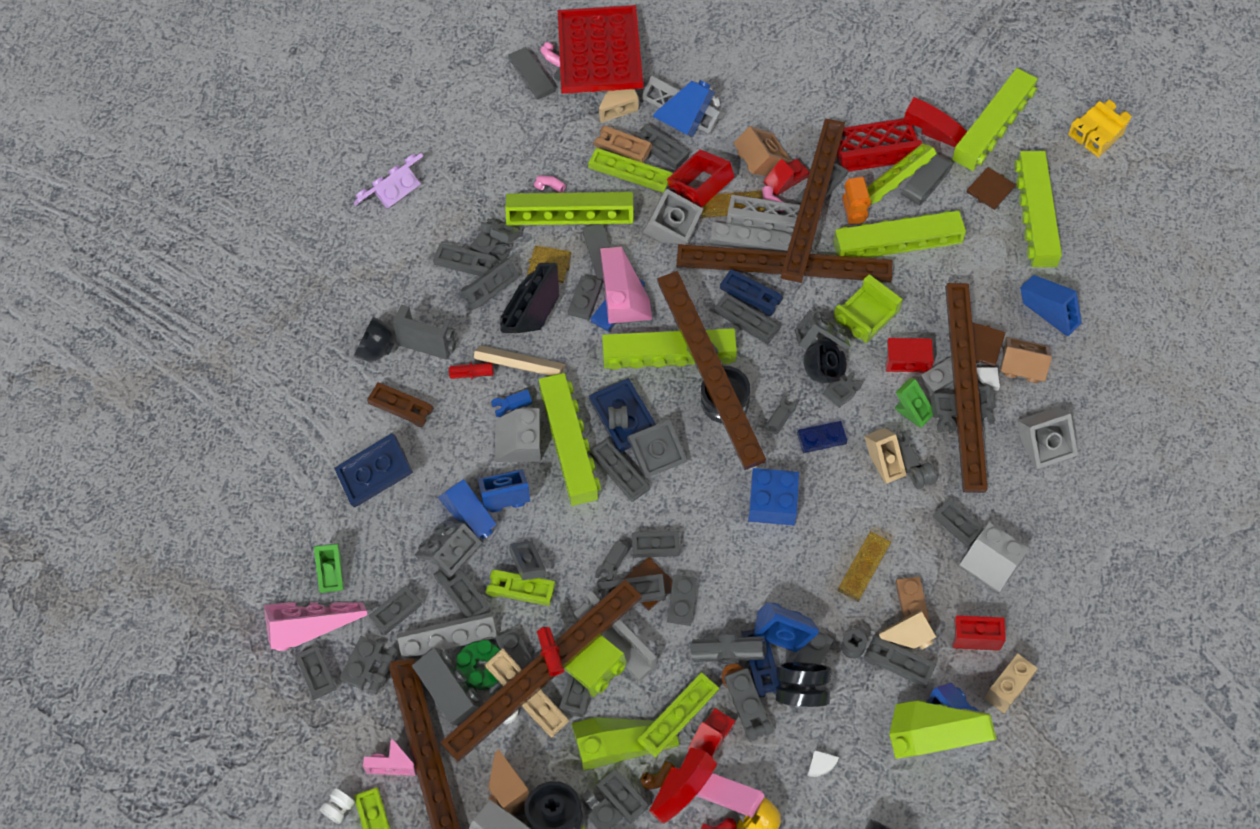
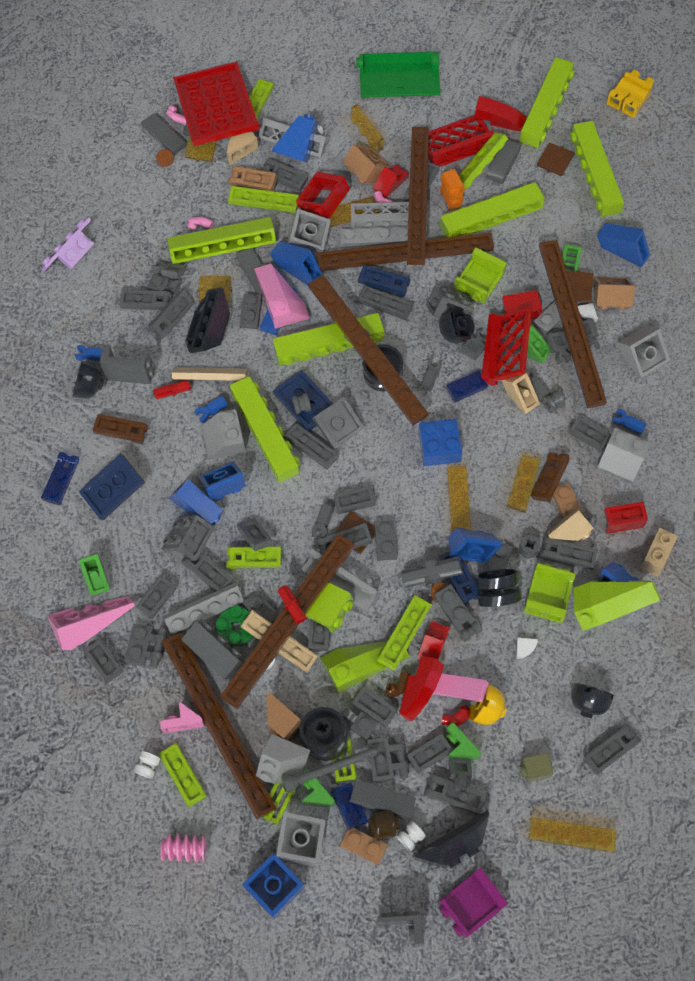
camera: 10 degrees left, 5 degrees up
none -> clear blue plate [41,452,79,506]
none -> blue bar [75,345,103,361]
none -> dark orange tile [156,149,174,167]
none -> clear yellow piece [185,134,217,162]
none -> lime tile [249,79,274,118]
none -> blue slope [270,241,323,285]
none -> clear yellow plate [350,104,384,152]
none -> green door [356,52,440,98]
none -> clear yellow plate [447,466,471,533]
none -> red fence [481,307,532,386]
none -> lime panel [524,563,576,623]
none -> reddish brown plate [531,452,570,502]
none -> bright green slope [562,244,582,272]
none -> blue bar [612,409,647,435]

